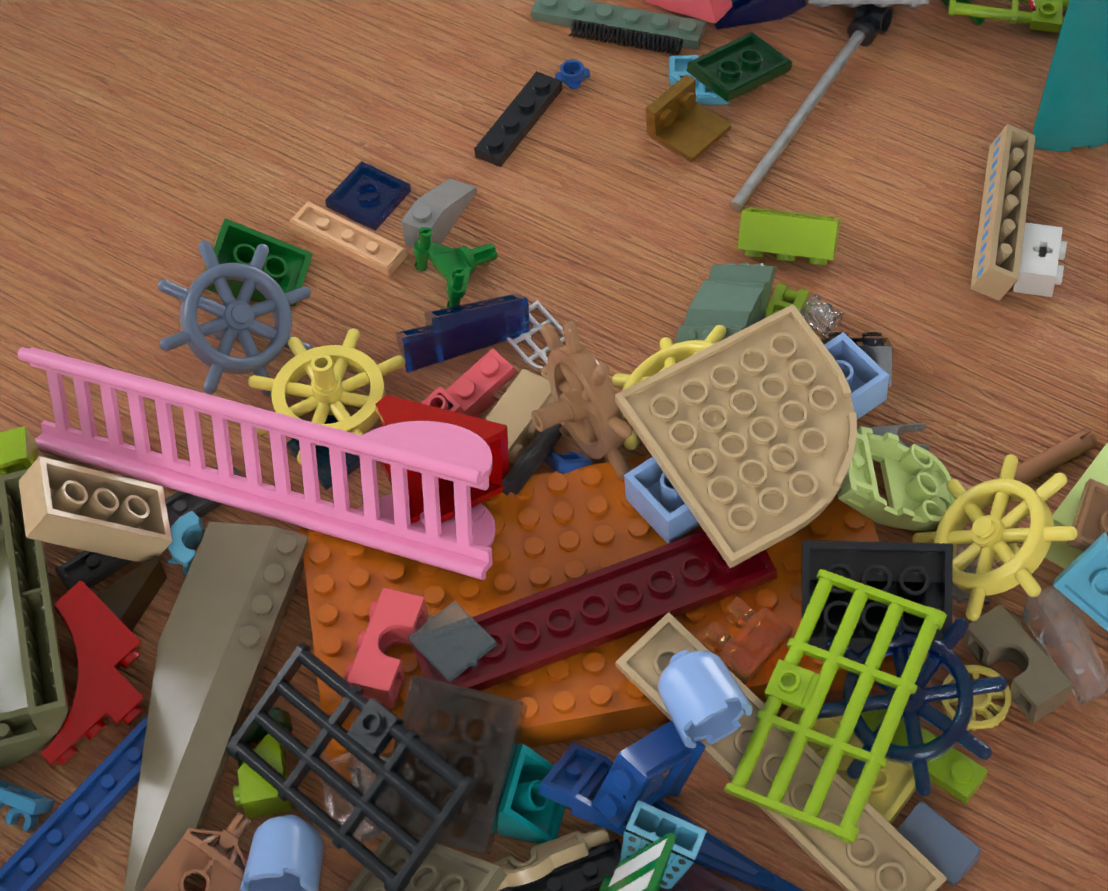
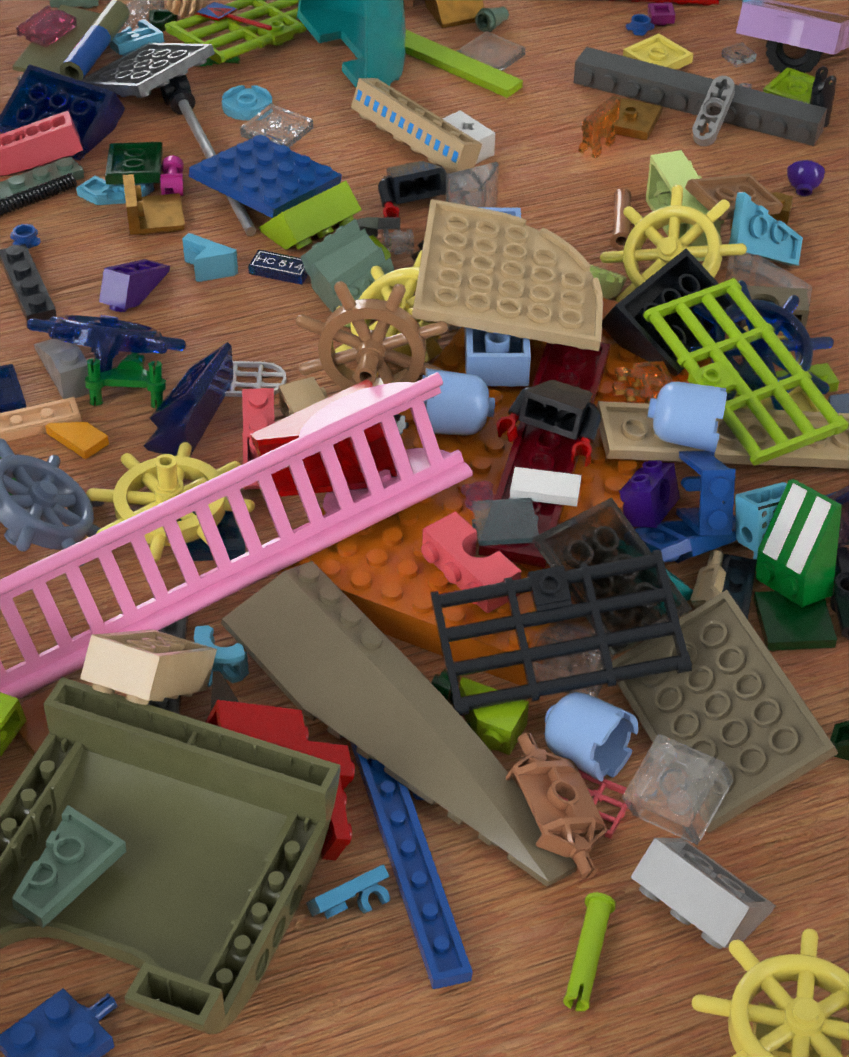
camera: 60 degrees left, 10 degrees down
none -> clear blue piece [26,315,186,373]
none -> light orange tile [45,422,109,460]
none -> dark purple slope [99,259,170,312]
none -> dark pink leg [160,155,184,196]
none -> medium azure slope [182,233,238,282]
none -> blue plate [189,135,342,218]
none -> medium azure tile [221,85,273,121]
none -> clear plate [240,104,314,148]
none -> clear blue tile [248,249,308,285]
none -> dark grey slope [357,217,401,237]
none -> black torso [378,161,464,217]
none -> light blue cylinder [422,368,495,436]
none -> clear slope [446,162,499,208]
none -> clear pink plate [461,481,495,512]
none -> black torso [496,380,601,467]
none -> white tile [510,467,582,507]
none -> dark purple brick [619,460,680,528]

